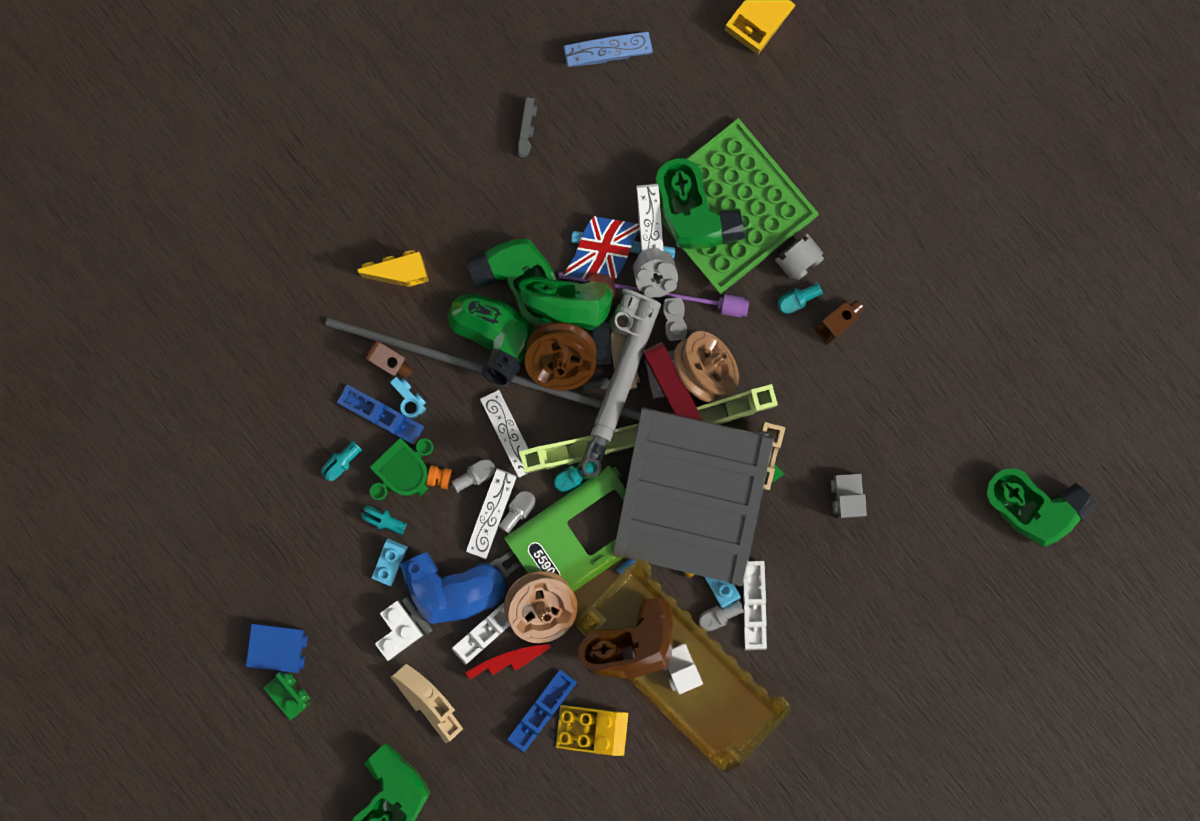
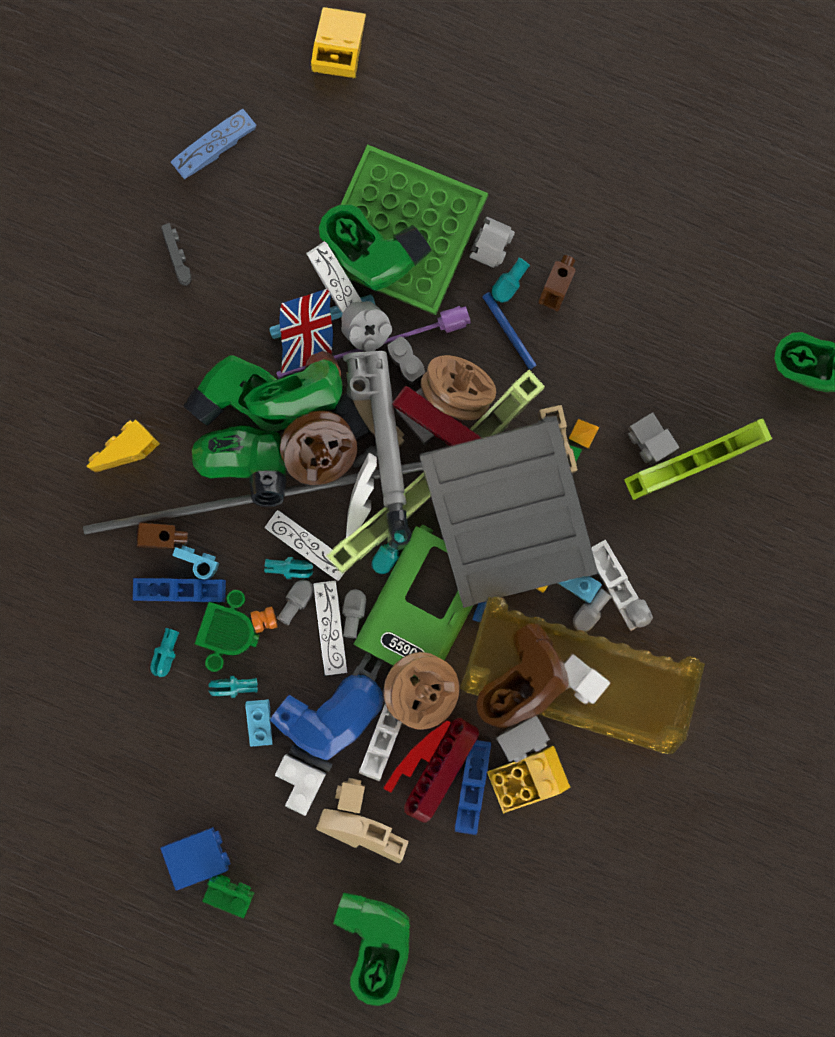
camera: 25 degrees left, 0 degrees up
none -> teal arm [264,557,313,579]
none -> tan brick [335,778,365,813]
none -> white slope [346,453,377,538]
none -> dark red beam [404,718,479,823]
none -> blue bar [482,292,537,370]
none -> light grey brick [495,716,550,763]
none -> light orange slope [569,419,599,448]
none -> lime arch [624,419,772,500]
none -> light grey piece [626,599,653,628]

